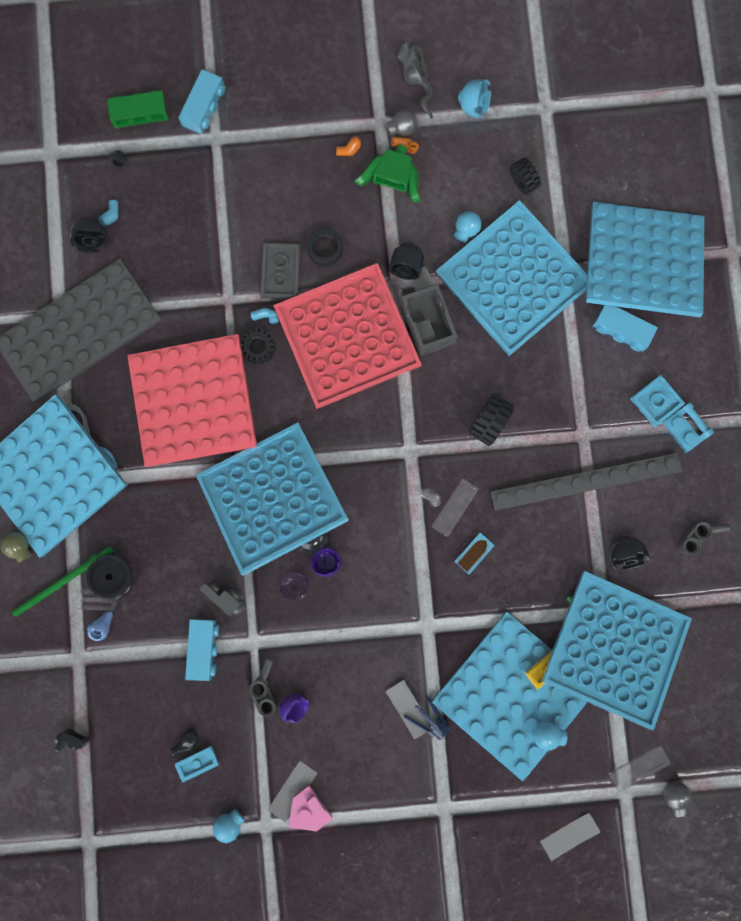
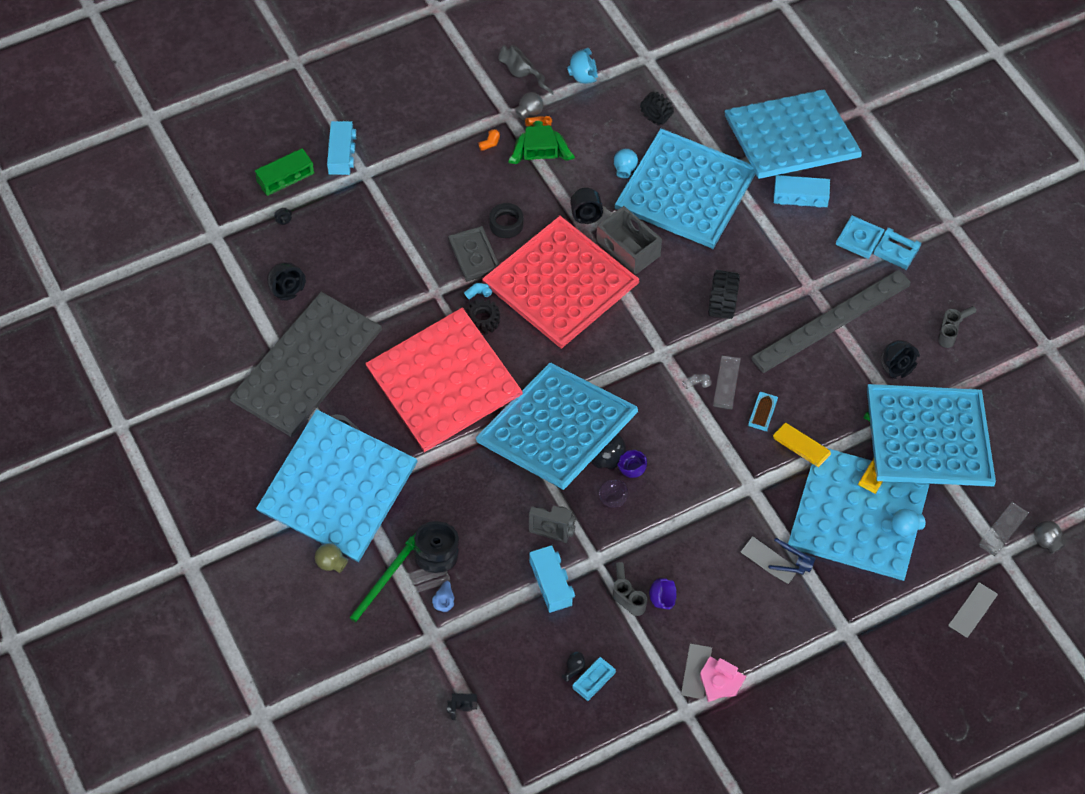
camera: 25 degrees left, 25 degrees down
medium azure arm [99,200,118,225] -> none
medium azure piece [213,809,245,843] -> none
none -> yellow tile [773,422,831,467]

